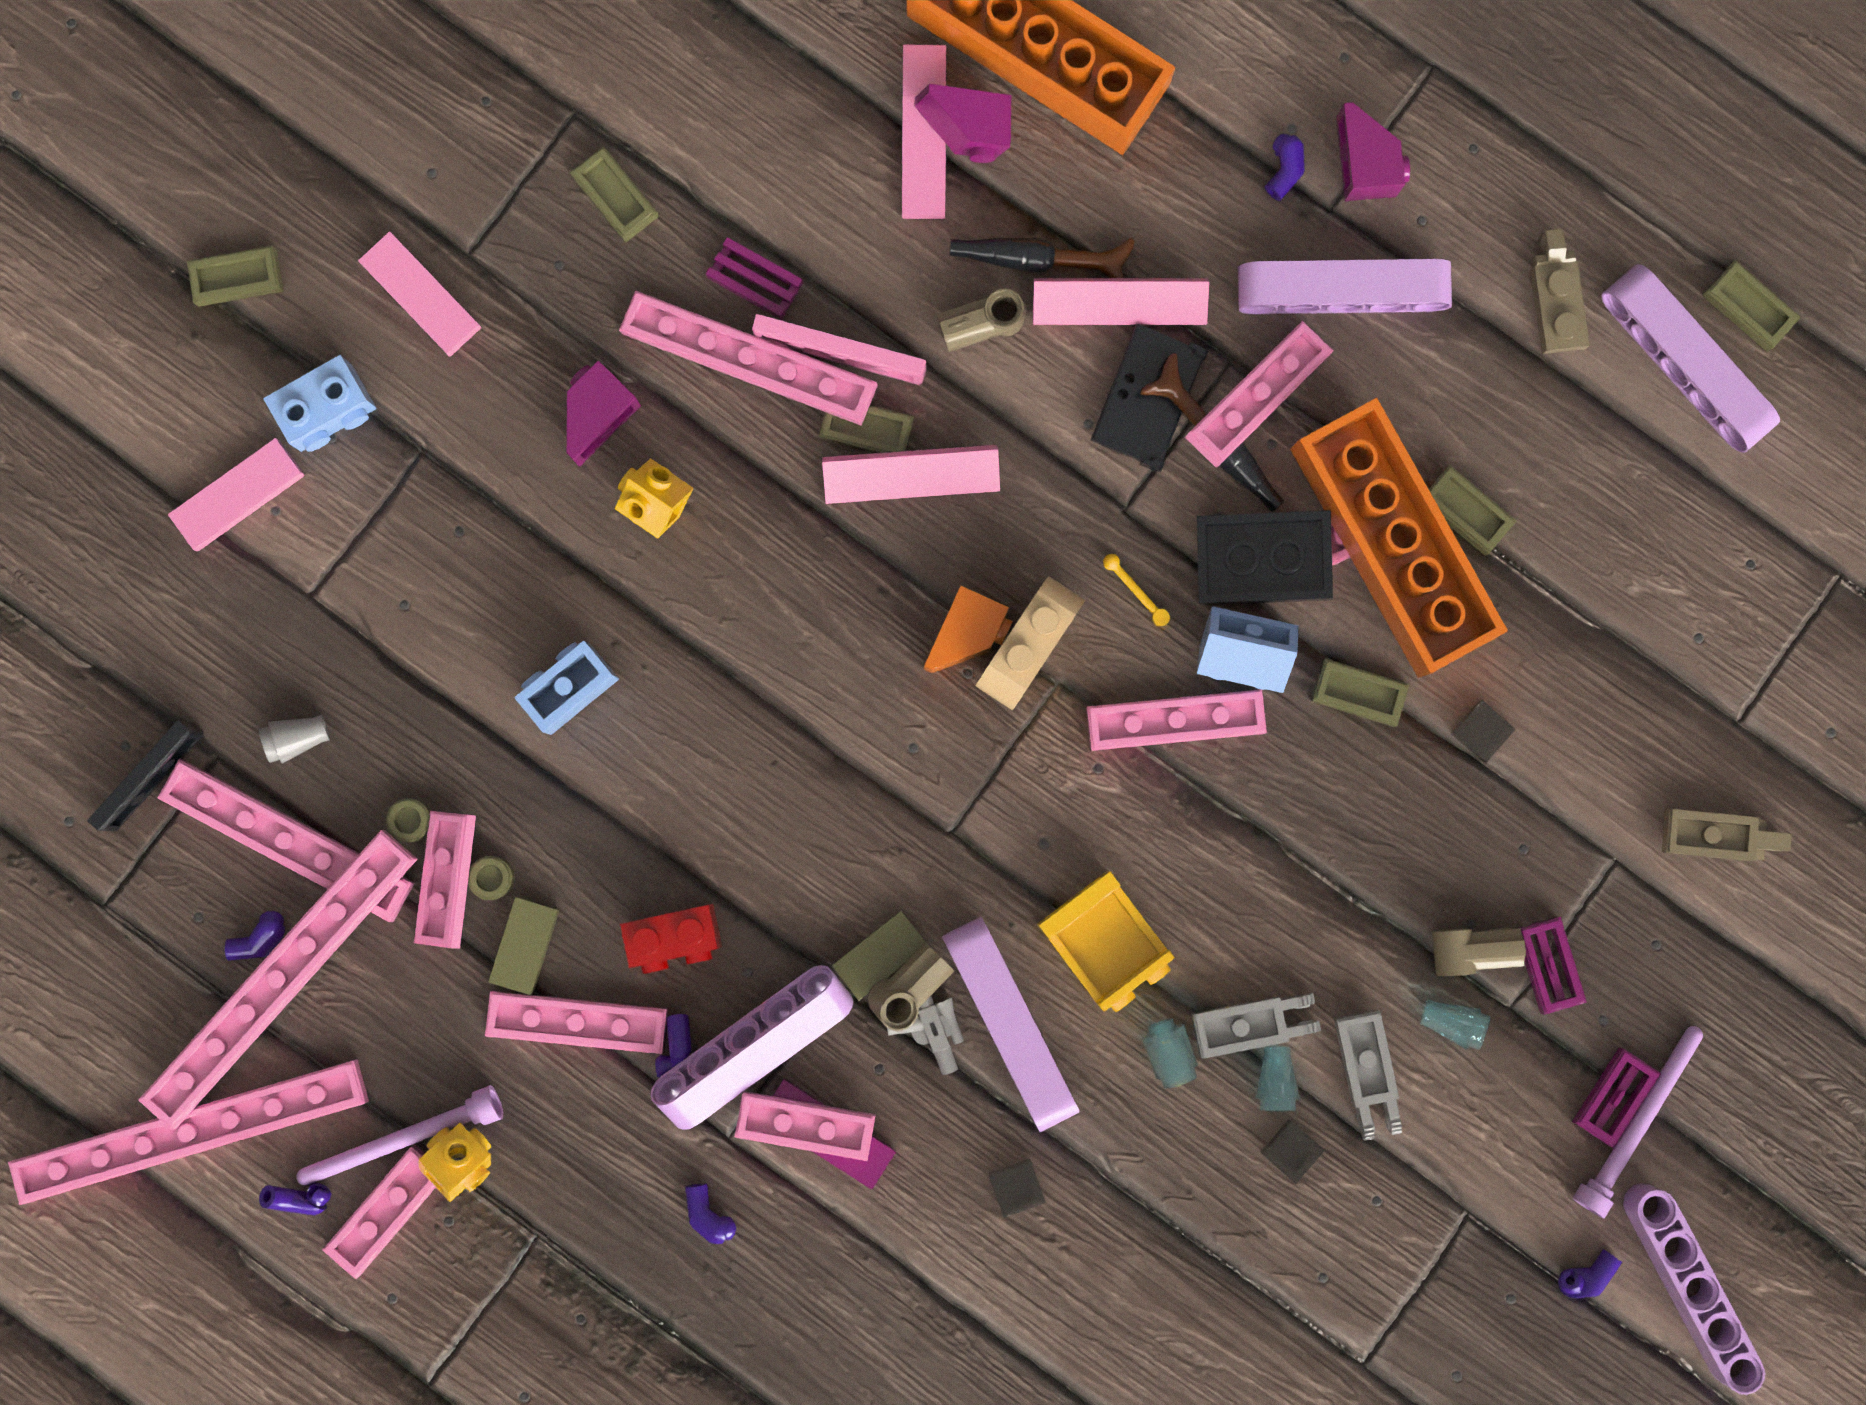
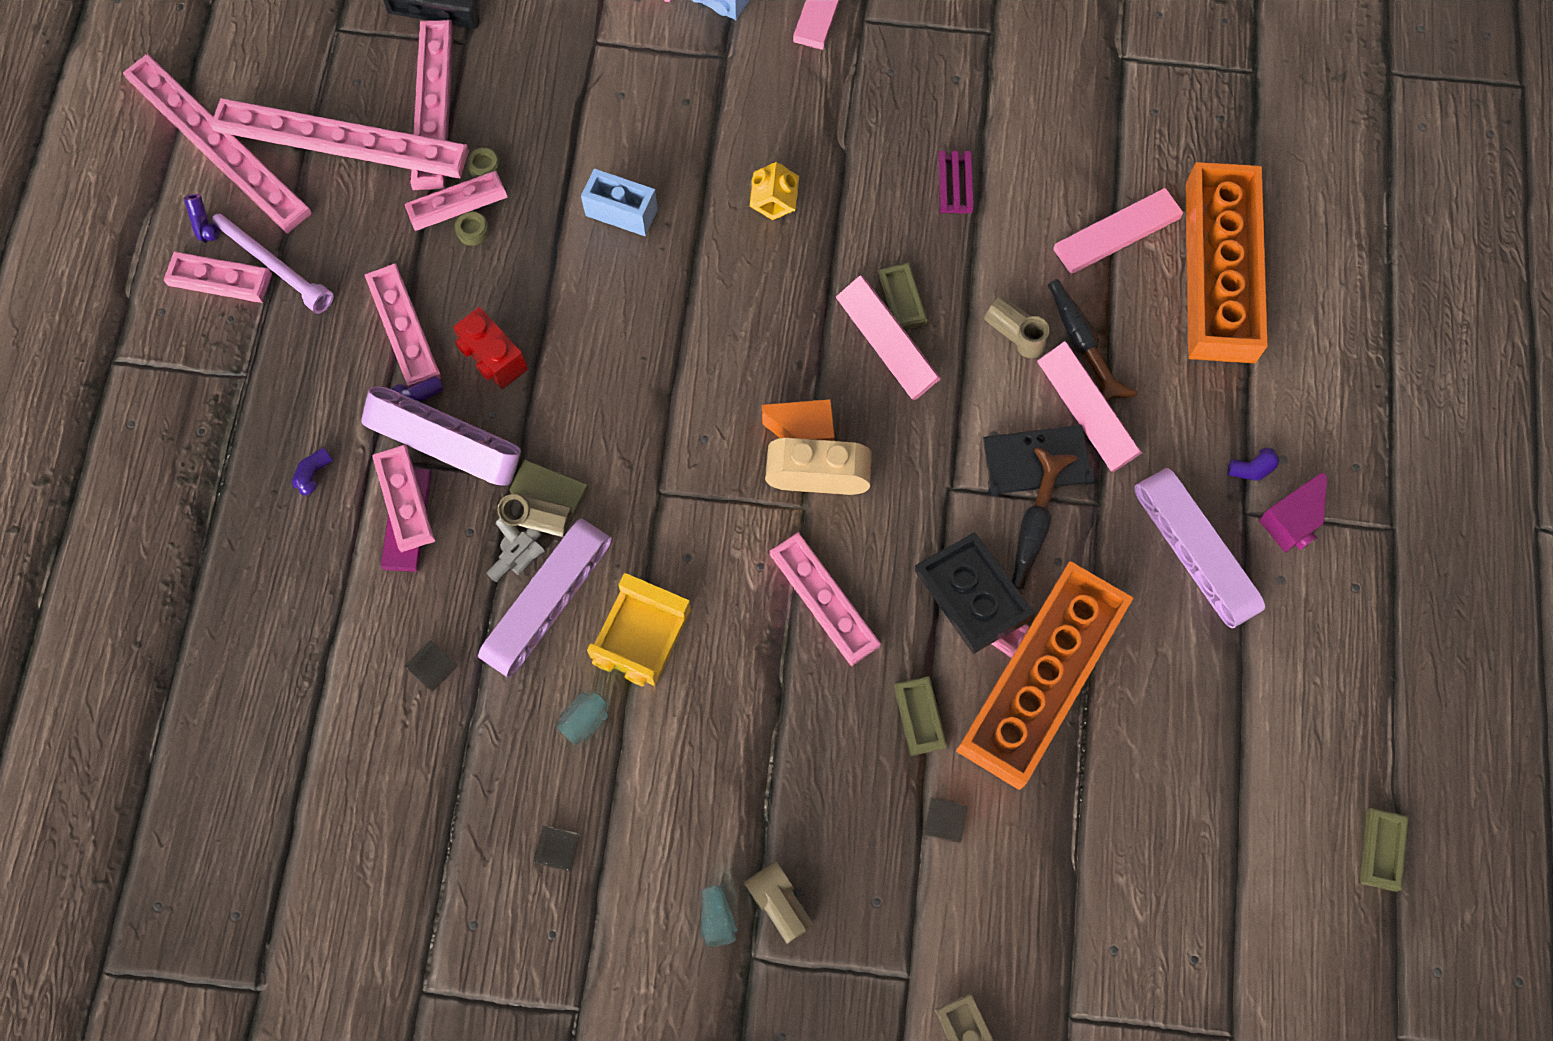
camera: 65 degrees right, 15 degrees down
dark purple arm [225,911,285,961] -> none
light grey cone [259,715,330,764] -> none
yellow brick [418,1123,491,1202] -> none
olive tile [488,897,560,995] -> none
magenta slope [566,360,641,467] -> none
olive tile [570,146,659,243] -> none
bright pink tile [619,290,878,426] -> none
bright pink tile [752,314,926,385] -> none
magenta slope [914,84,1011,163] -> none
yellow hinge [1103,553,1170,626] -> none
bright pink tile [1185,321,1333,468] -> none
light grey hinge [1191,993,1321,1059] -> none
light blue brick [1197,606,1299,693] -> none
clear light blue cone [1255,1047,1300,1112] -> none
light grey hinge [1334,1009,1402,1141] -> none
olive tile [1428,465,1516,556] -> none
magenta tile [1518,916,1587,1015] -> none
dark tan hinge [1530,228,1590,354] -> none
lavender beam [1601,264,1780,453] -> none

